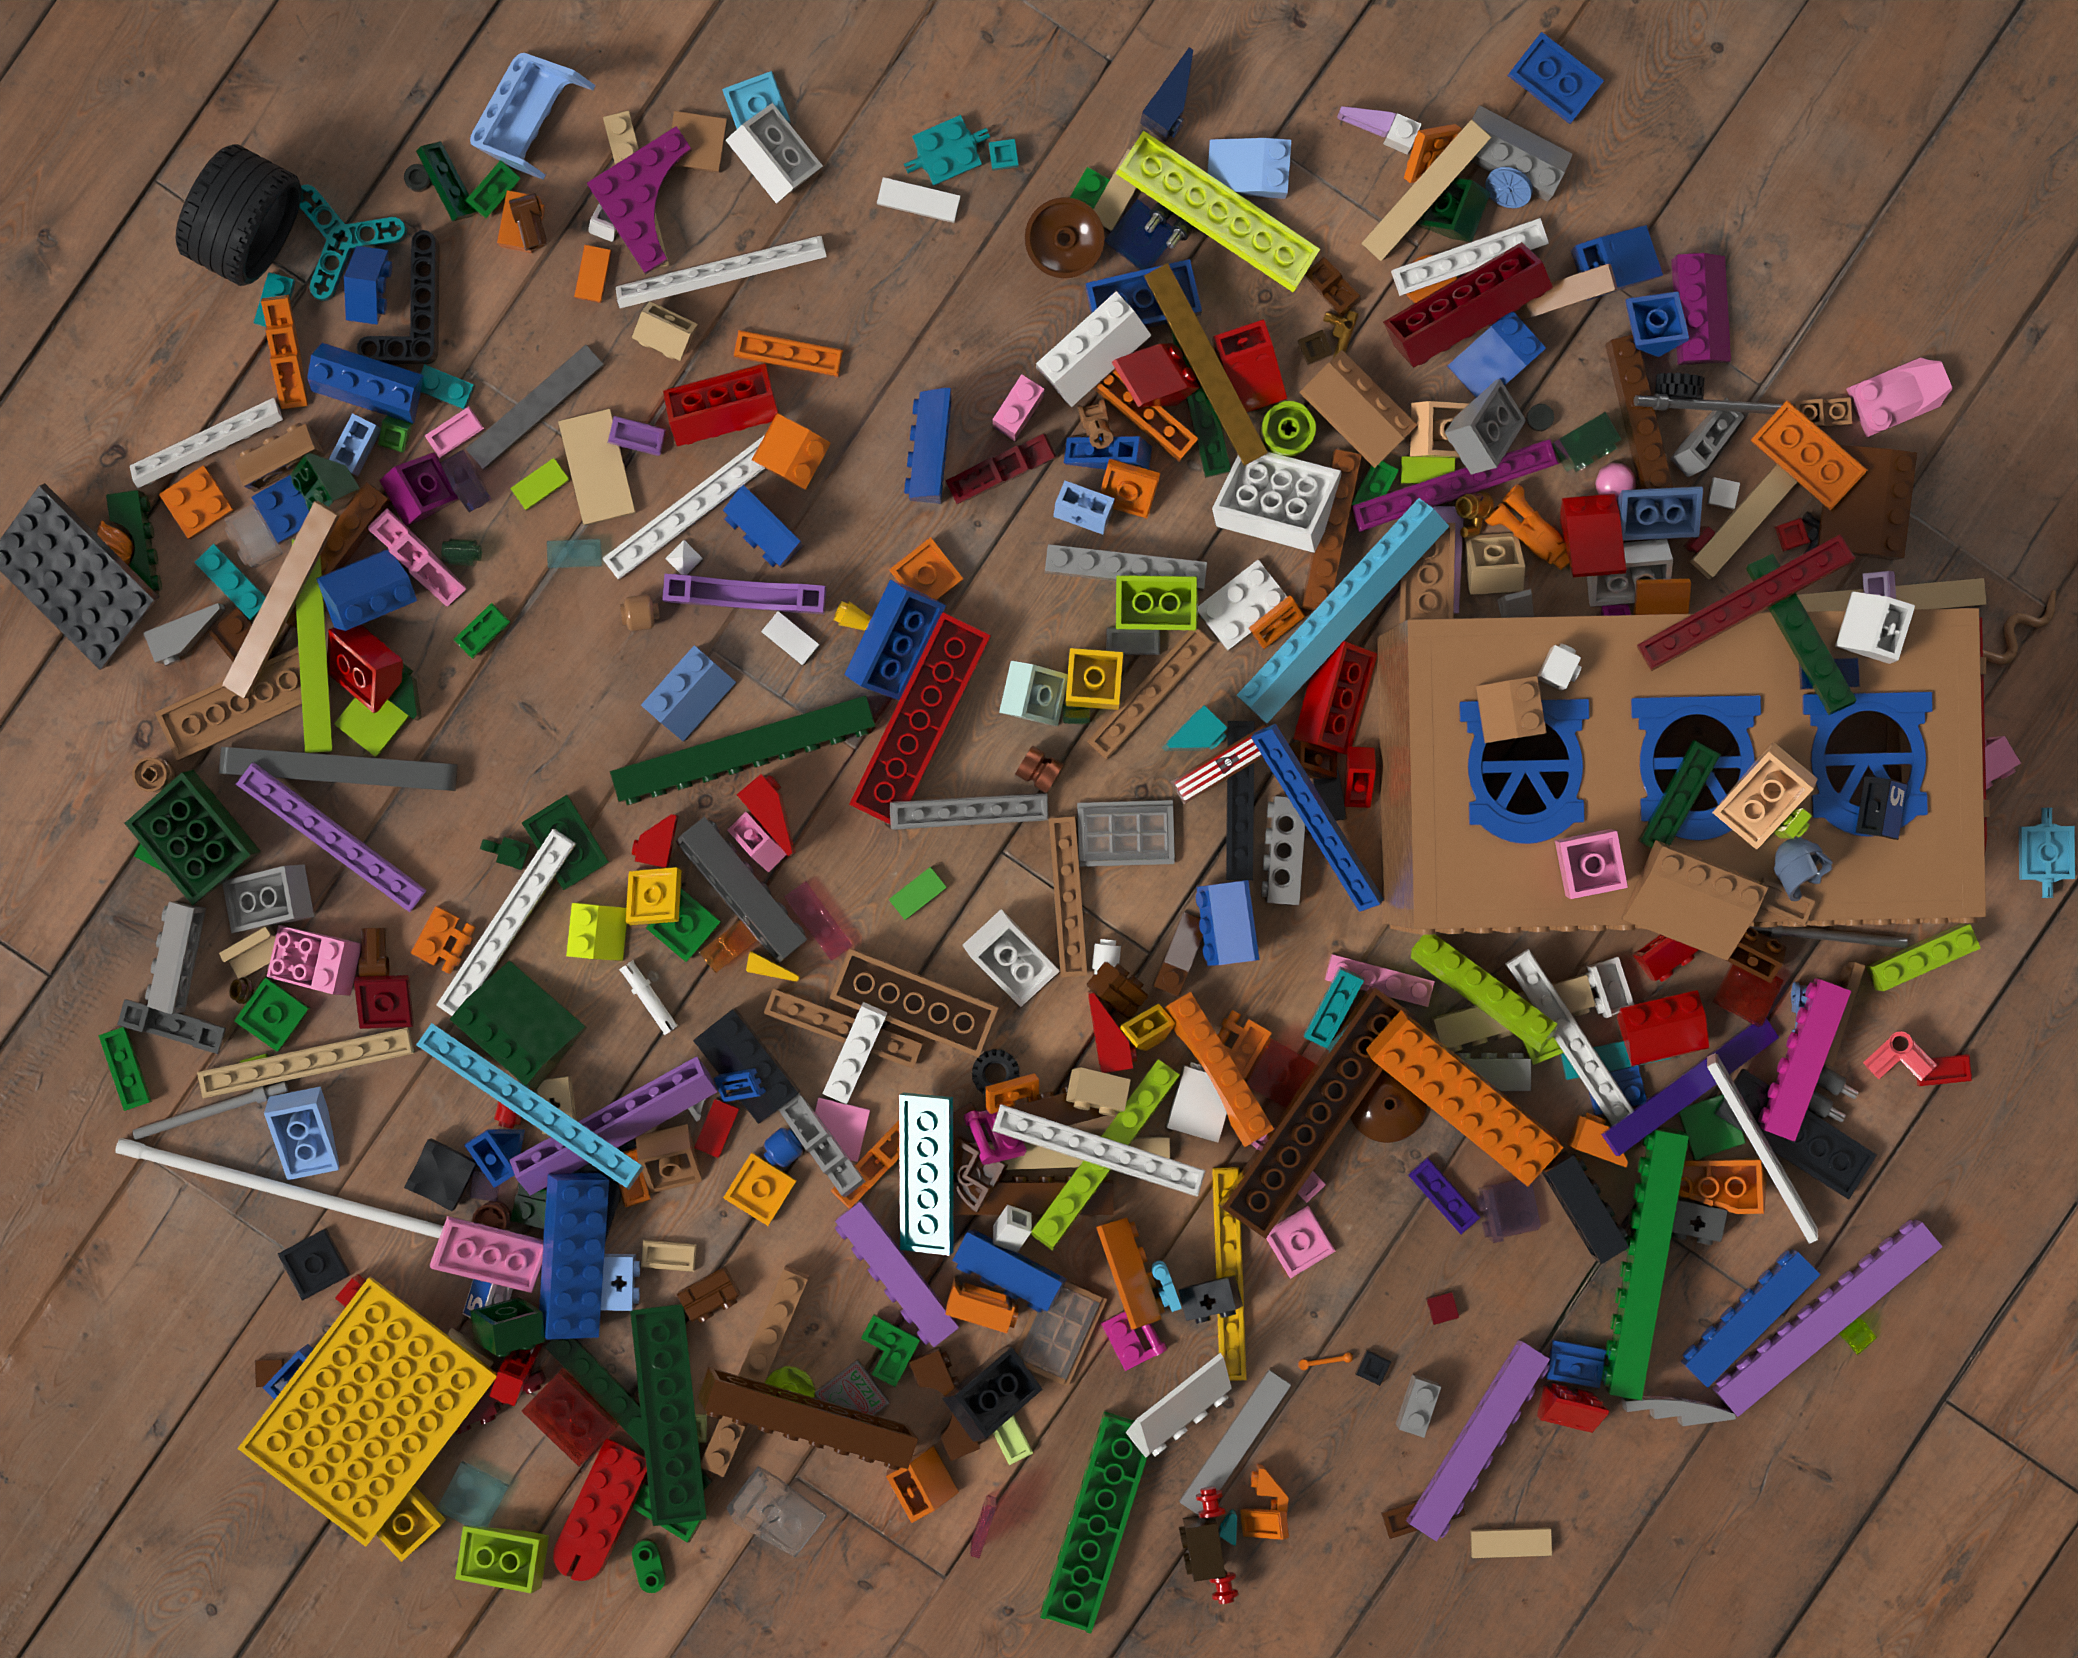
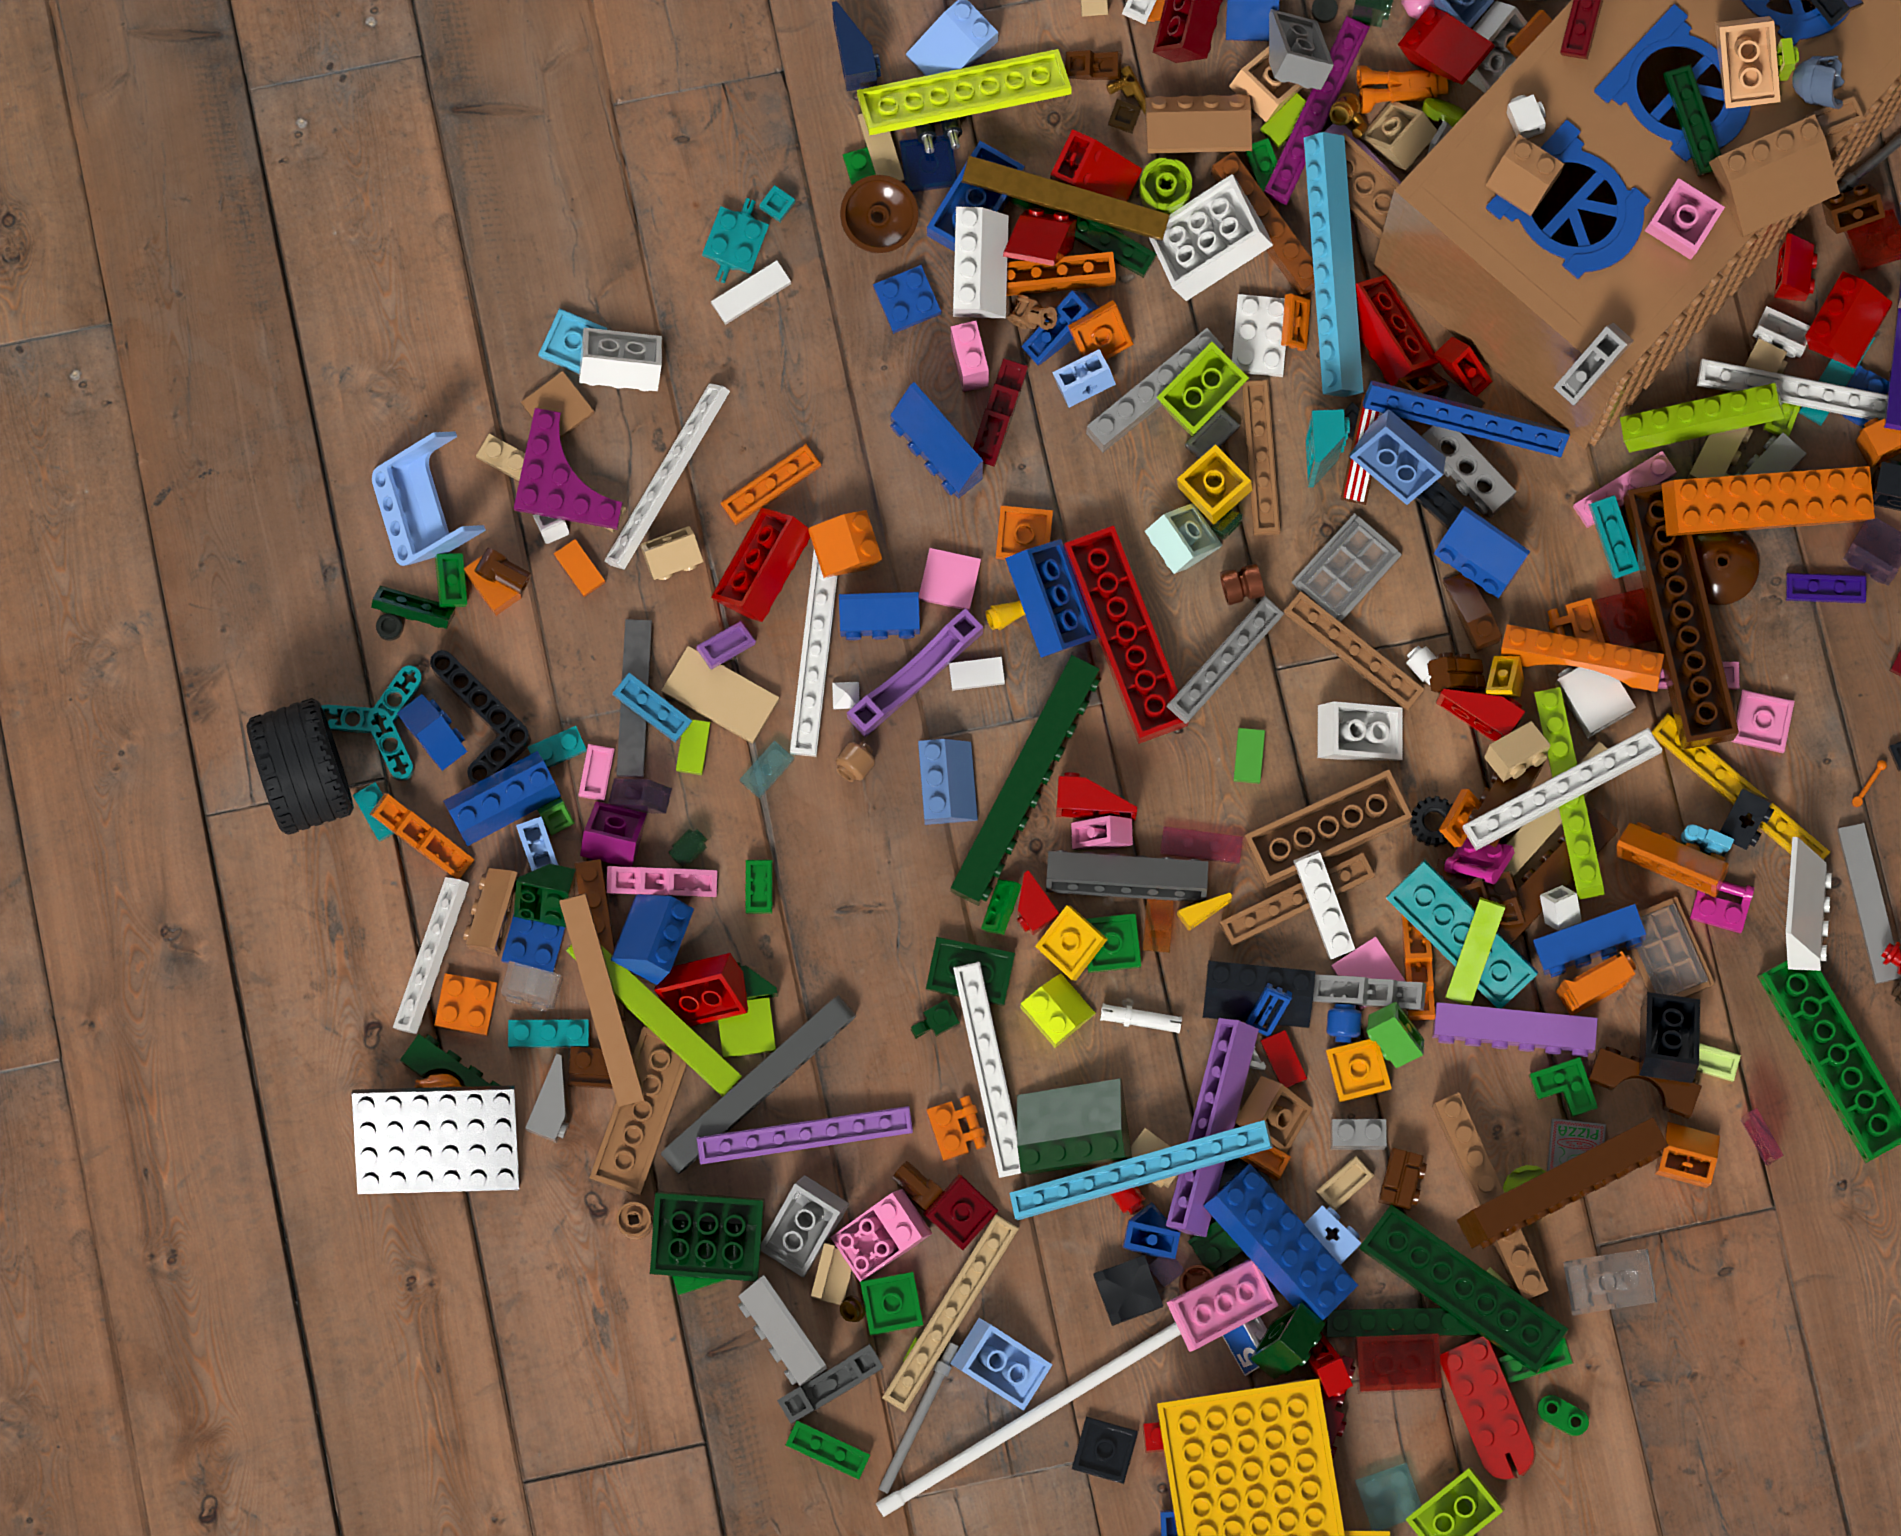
camera: 50 degrees left, 10 degrees down
none -> dark azure plate [613,673,692,743]
none -> blue plate [873,265,941,334]
none -> bright pink tile [919,548,981,611]
none -> green plate [981,879,1022,935]
none -> light grey brick [1330,1119,1387,1150]
none -> medium blue slope [1349,409,1446,505]
none -> bright green brick [1366,1002,1425,1068]
none -> lime tile [1422,98,1467,128]
none -> lime tile [1445,897,1505,1006]
none -> light grey slope [1553,323,1634,406]

